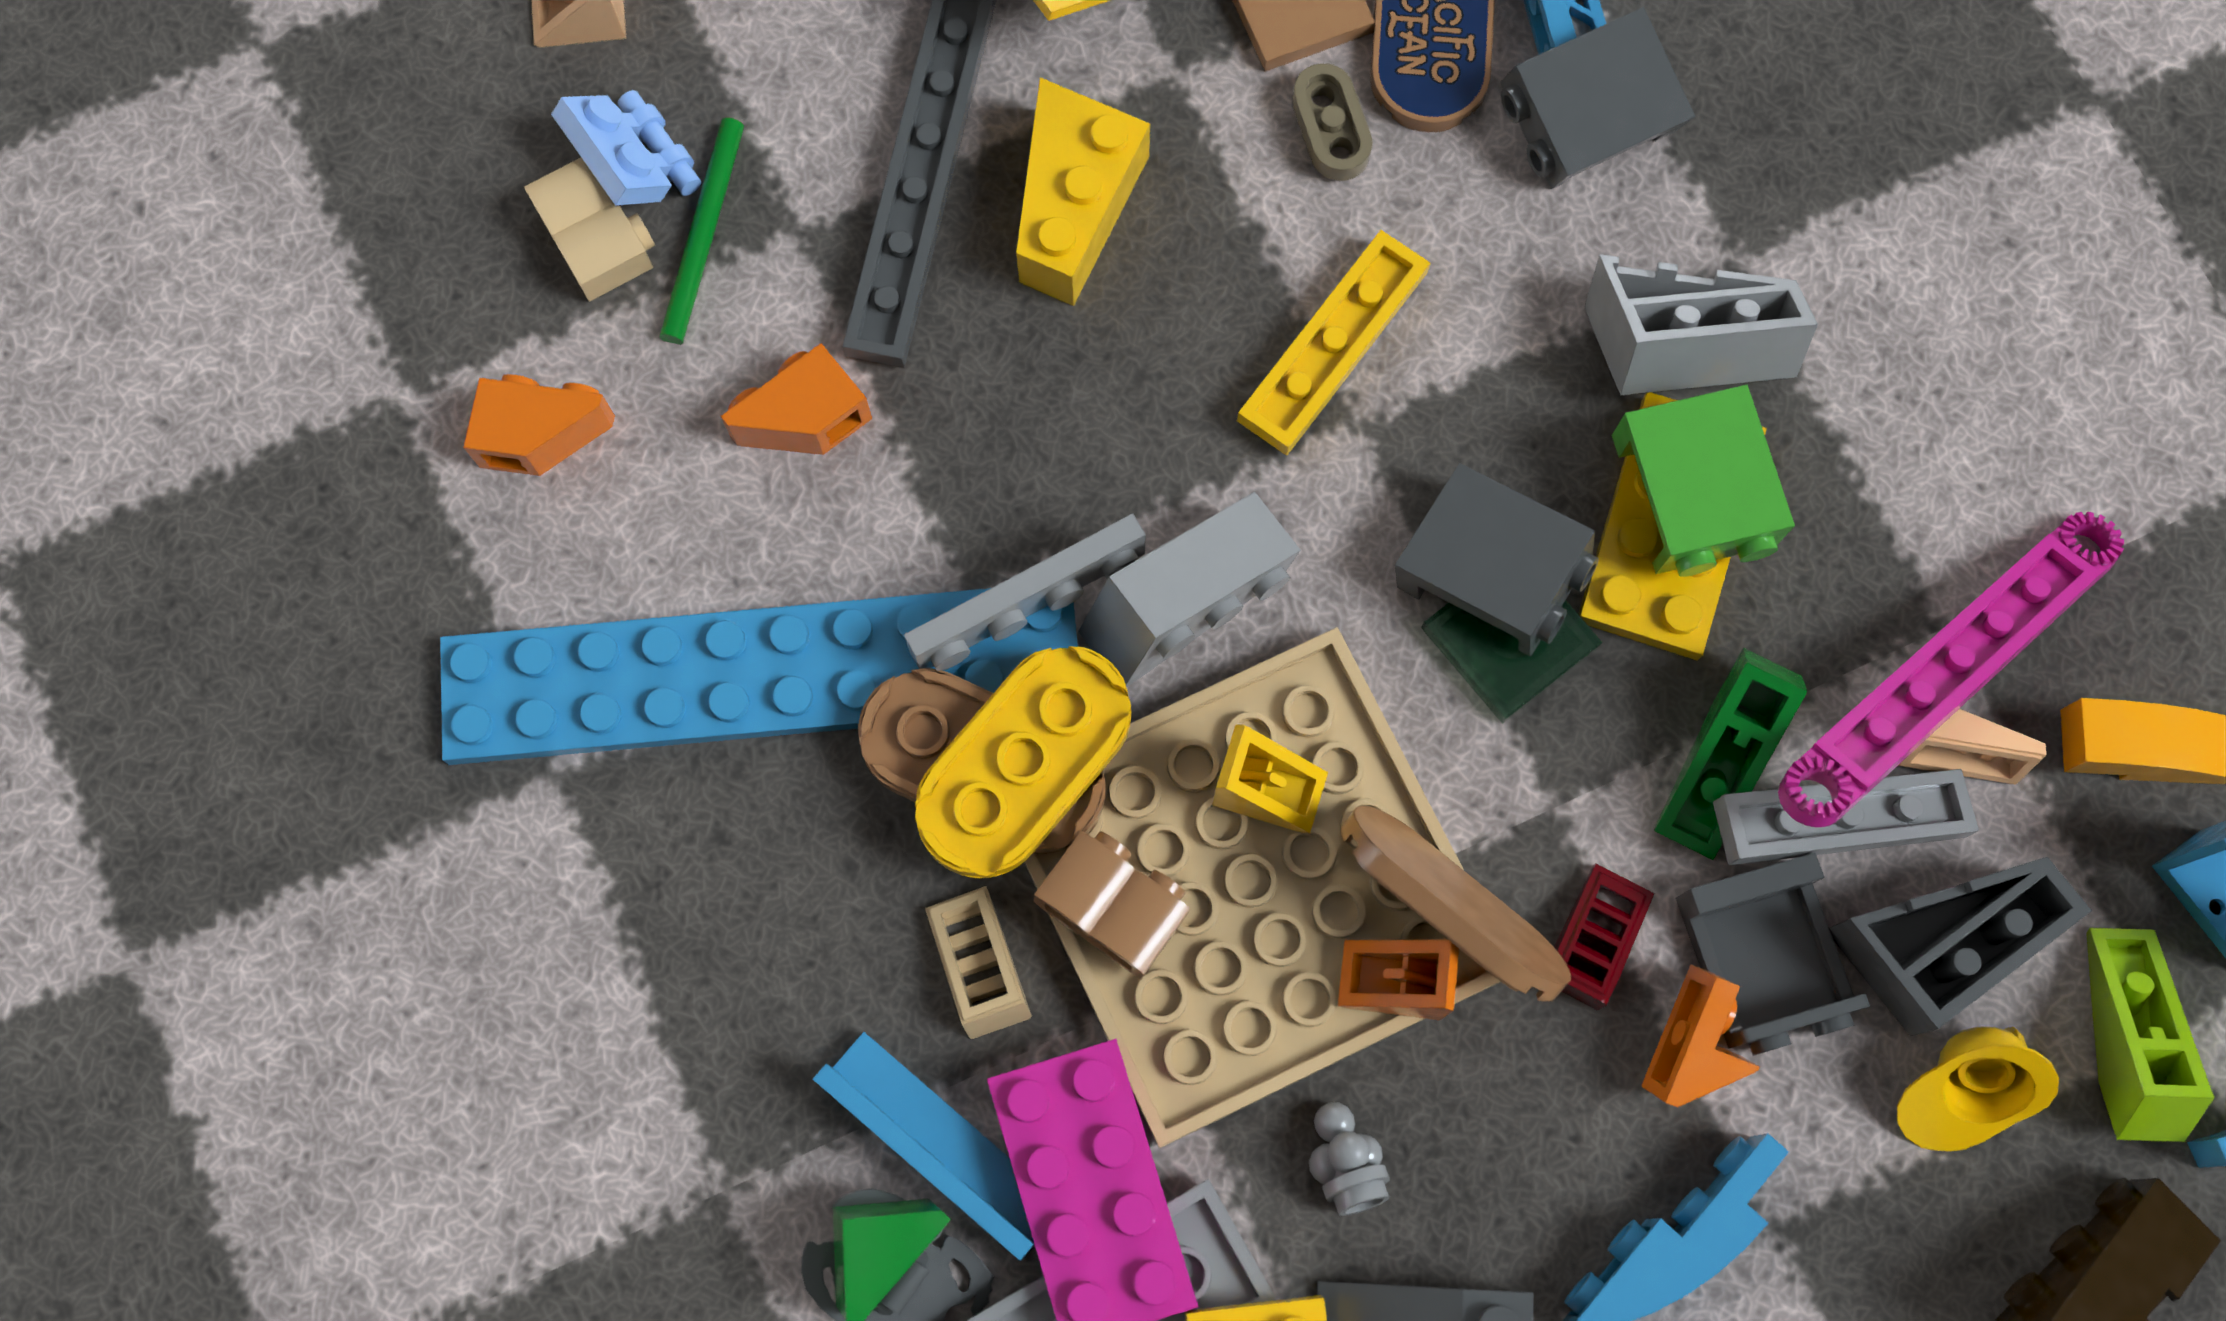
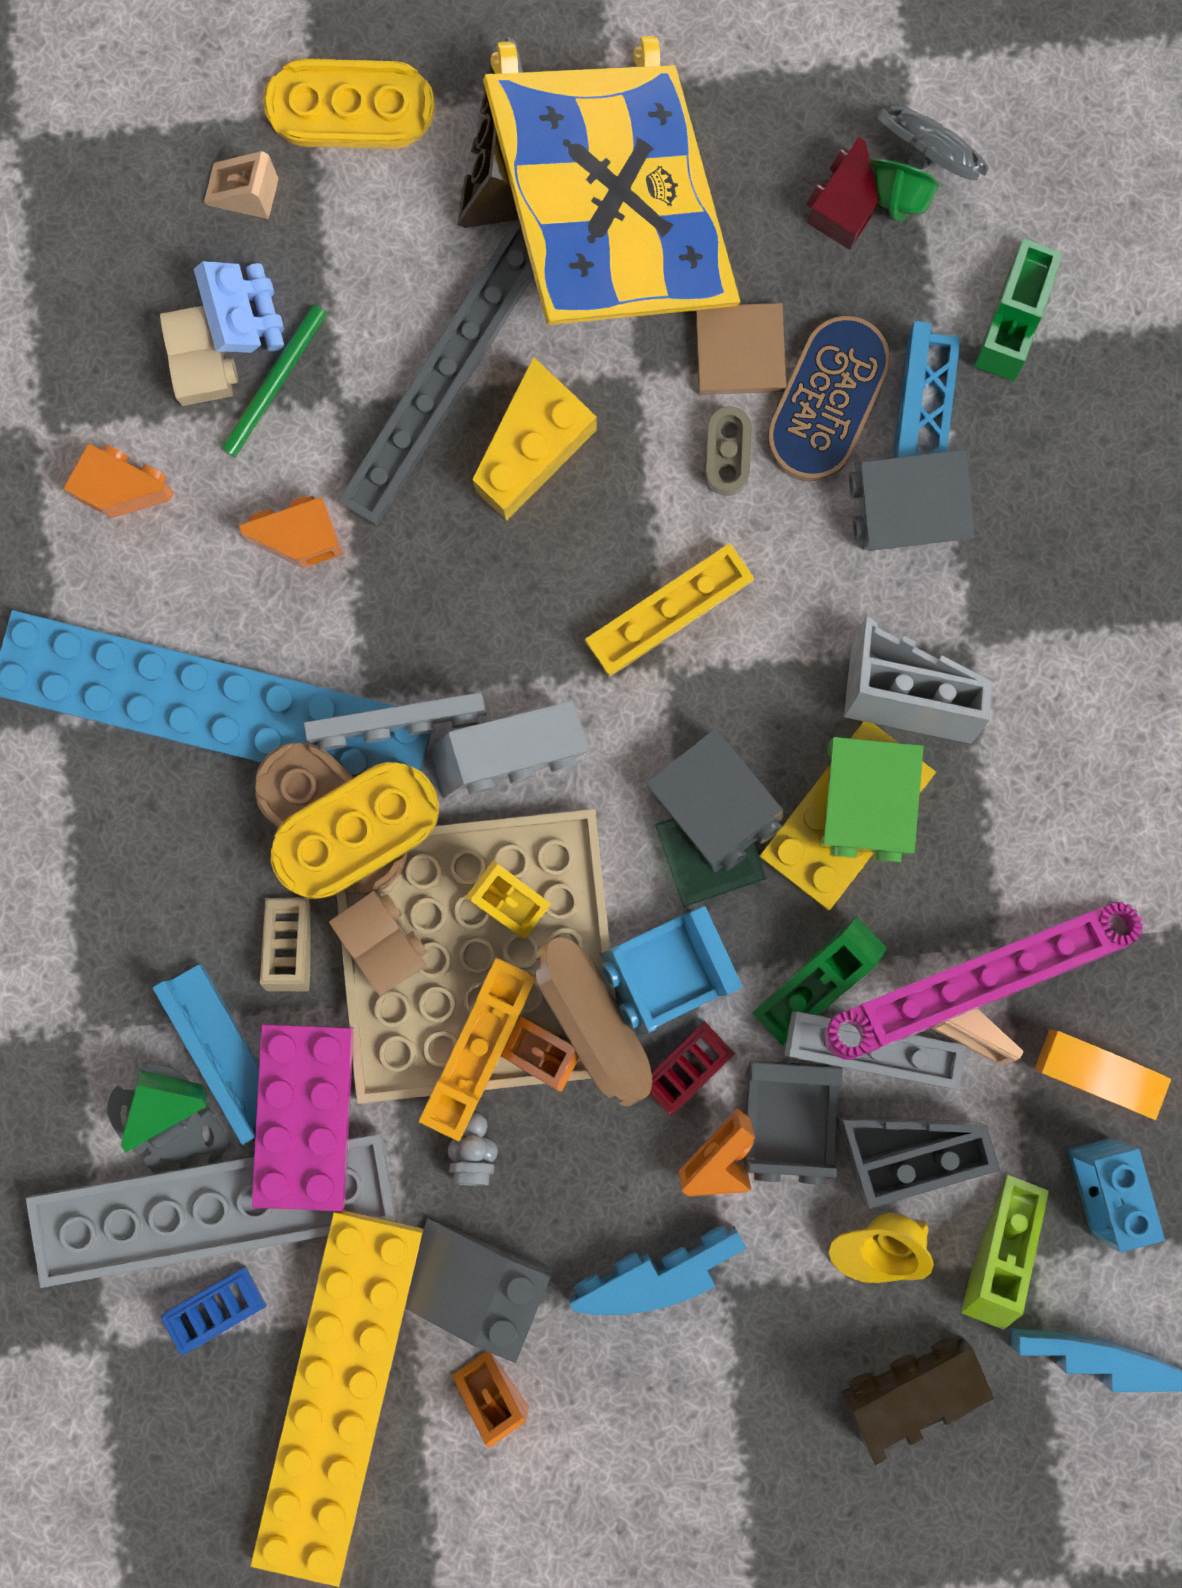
camera: 20 degrees right, 10 degrees up
none -> light orange slope [419,957,536,1141]
none -> dark azure panel [600,906,743,1035]

